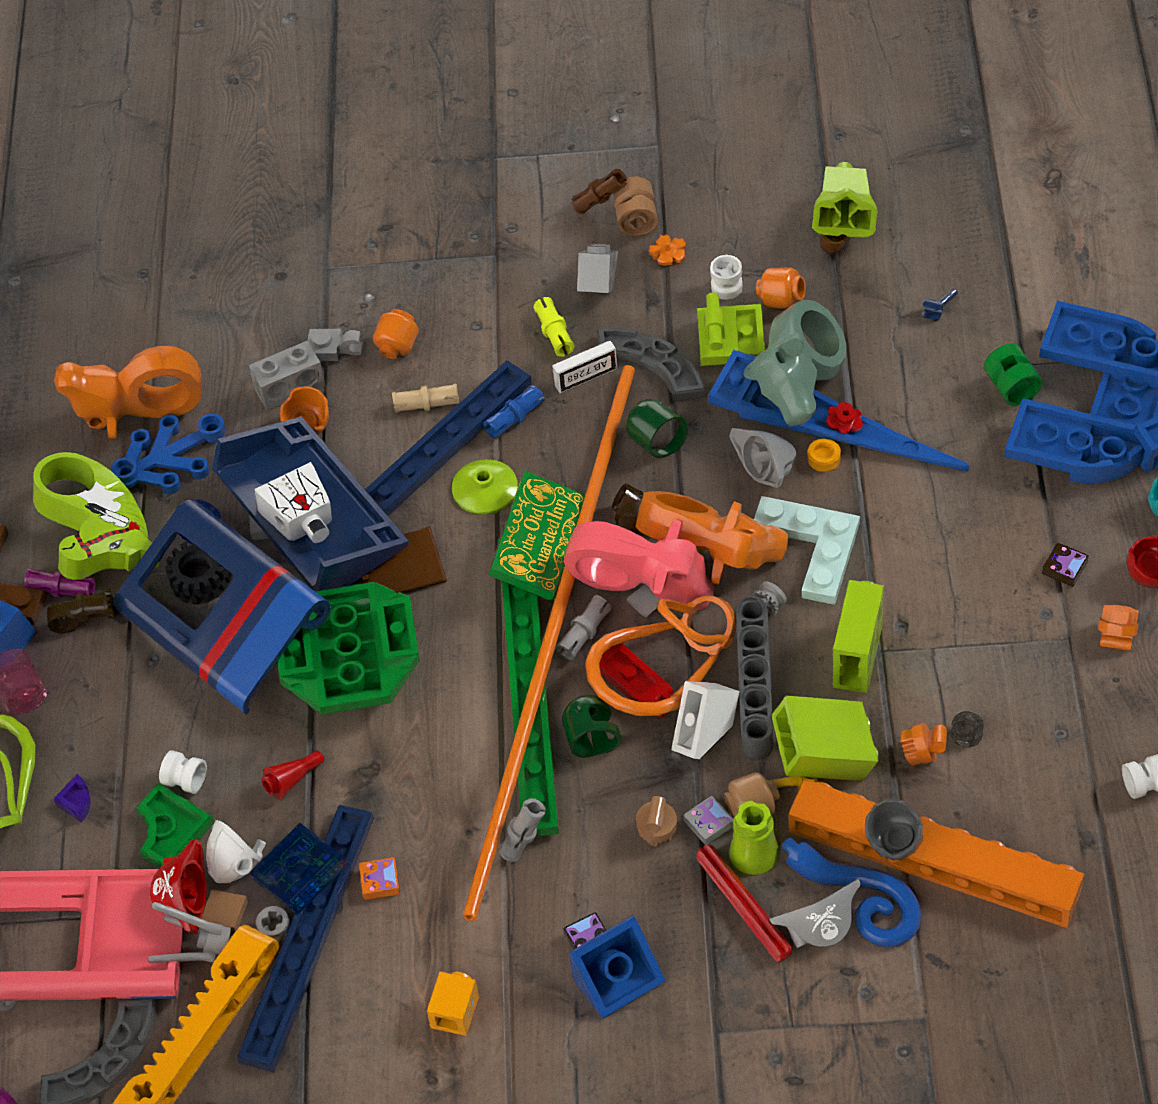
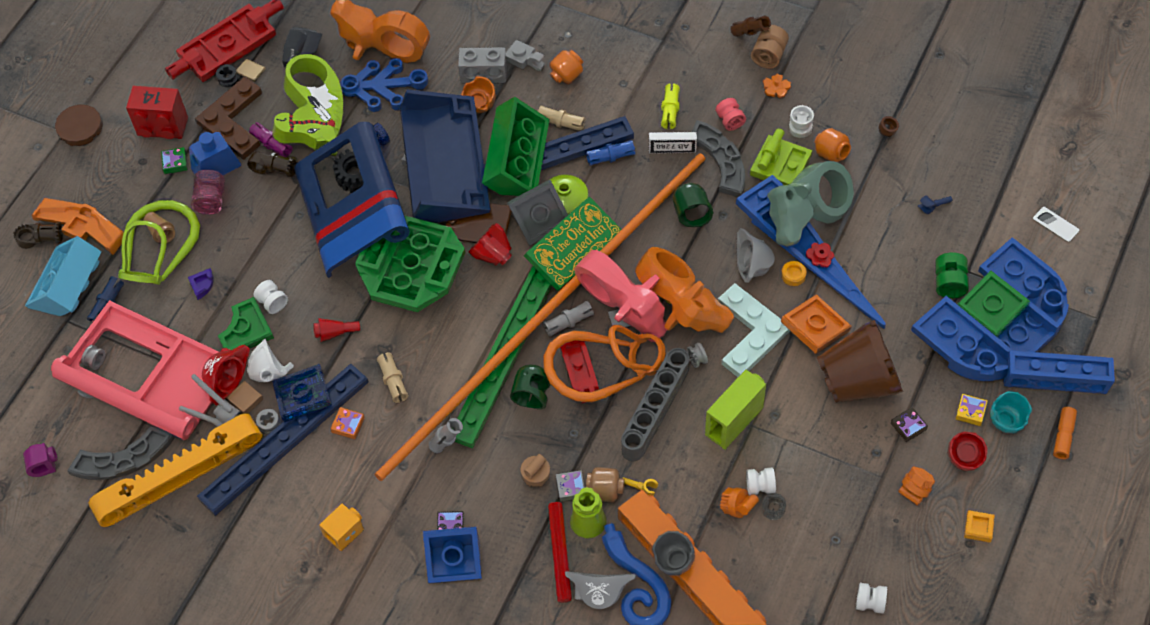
camera: 25 degrees right, 5 degrees up
white torso [255,462,332,543] -> none
light grey slope [577,244,618,293] -> none
dark brown connector [612,483,643,535] -> none
white slope [671,681,739,759] -> none
lime brick [771,695,878,781] -> none
lime piece [812,162,878,237] -> none
none -> black slope [282,26,322,67]
none -> tan pin [377,353,409,403]
none -> red brick [468,223,512,266]
none -> green slope [482,96,550,196]
none -> dark grey bracket [507,180,568,245]
none -> coral wheel [715,98,746,131]
none -> white wheel [746,468,776,496]
none -> orange tile [781,294,852,354]
none -> reddish brown cone [817,320,903,403]
none -> tile [955,394,988,426]
none -> green tile [957,271,1030,337]
none -> white sticker [1033,207,1079,242]

